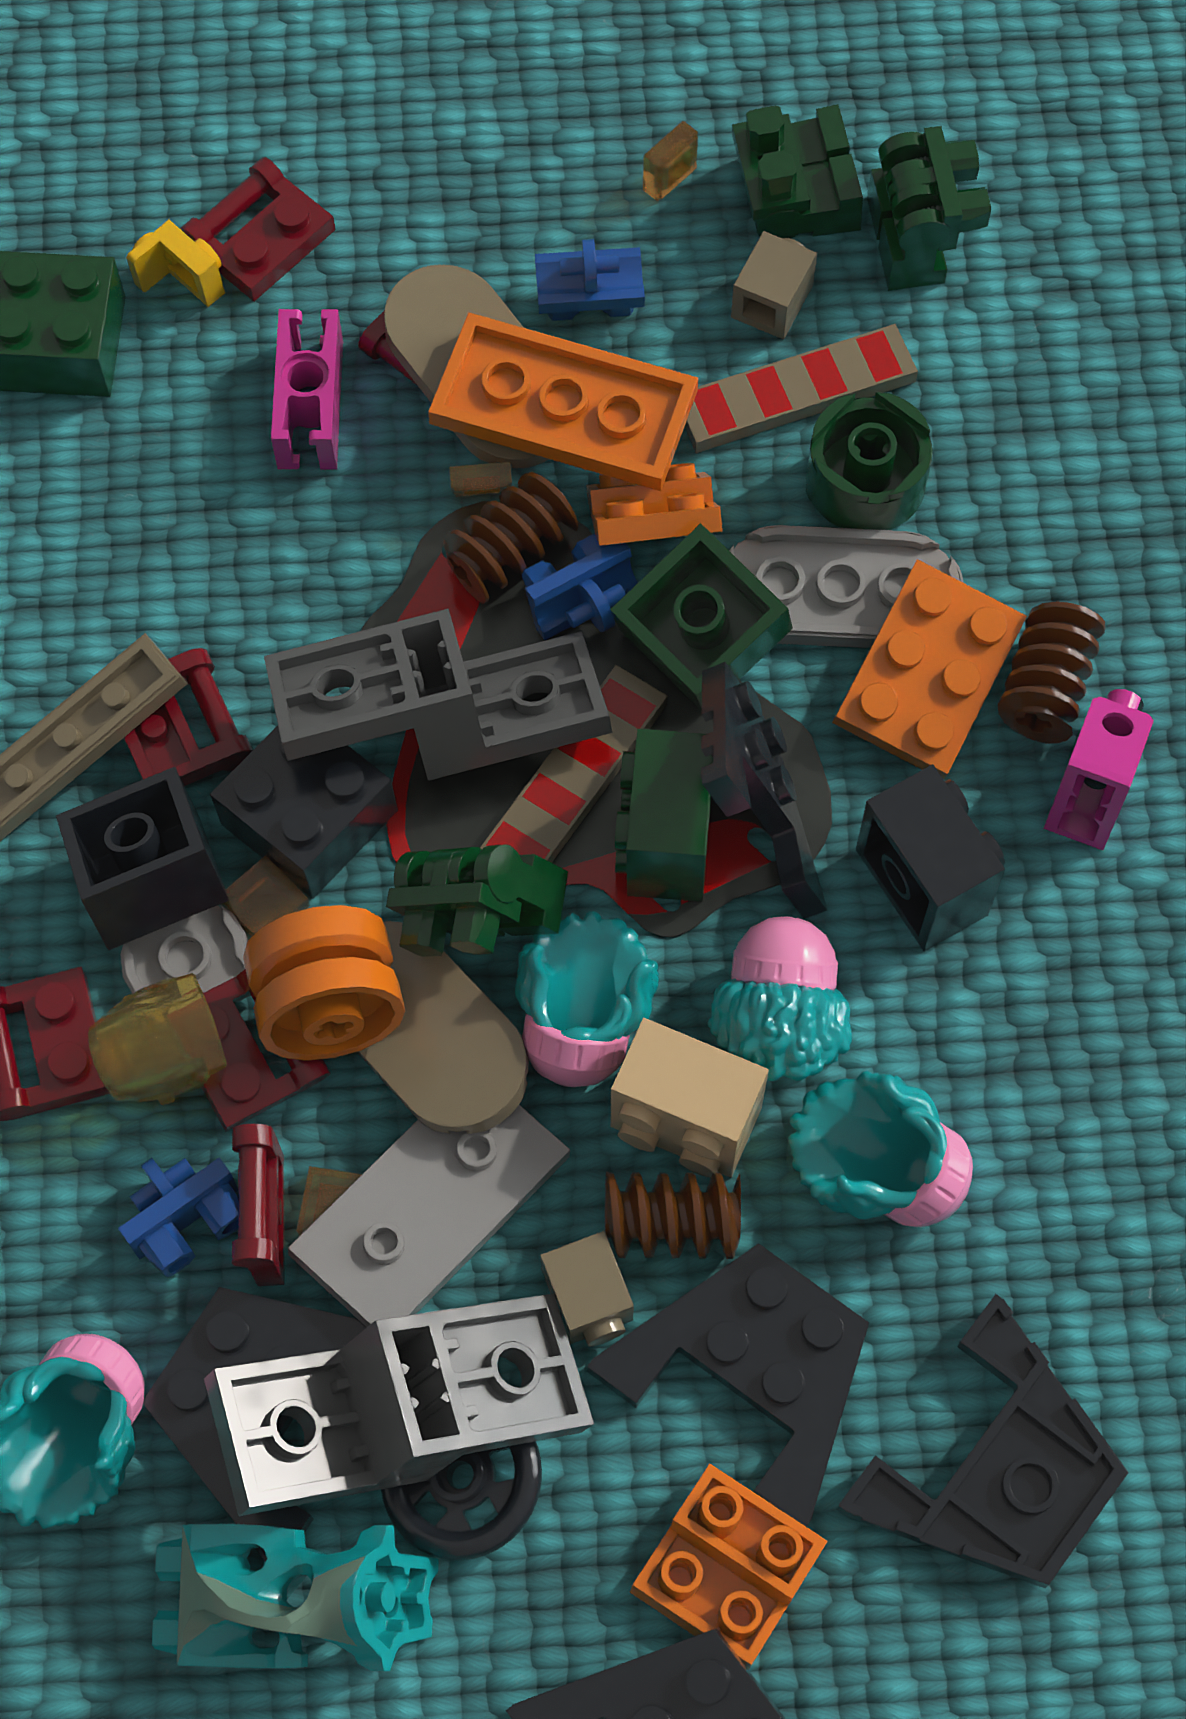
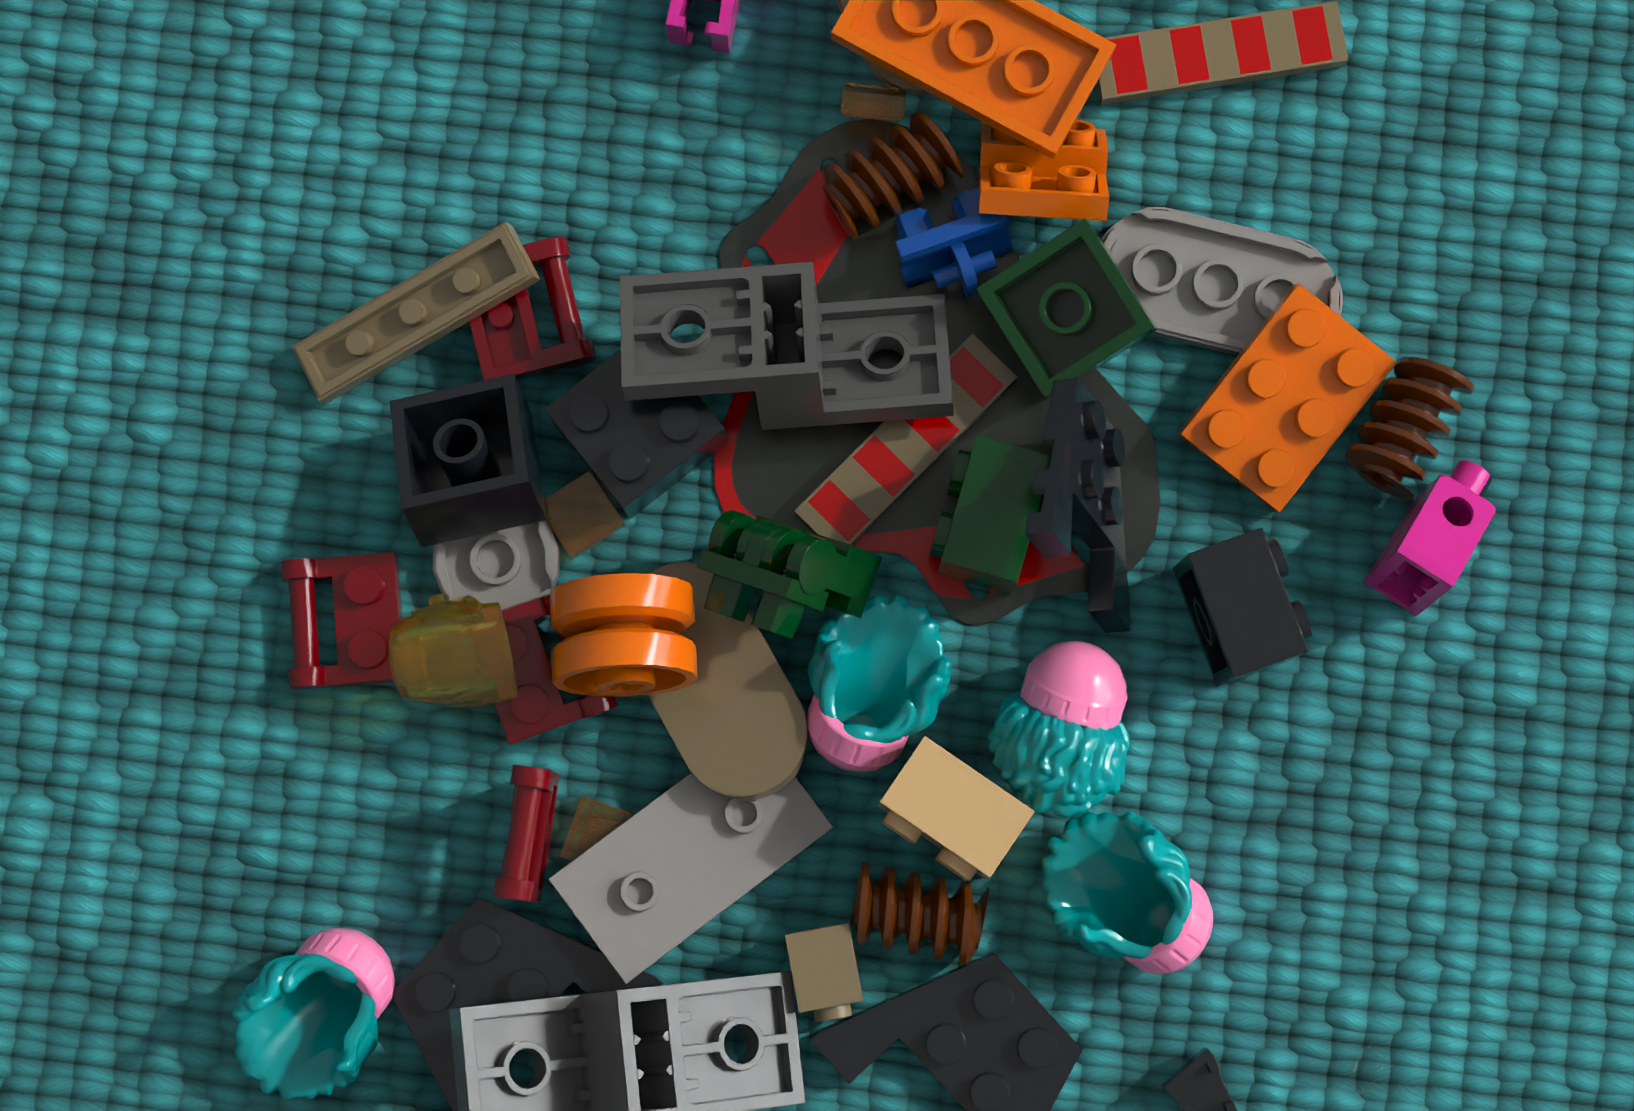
camera: 10 degrees right, 15 degrees up
blue hips [118,1157,239,1278] -> none
dark green brick [806,392,933,530] -> none

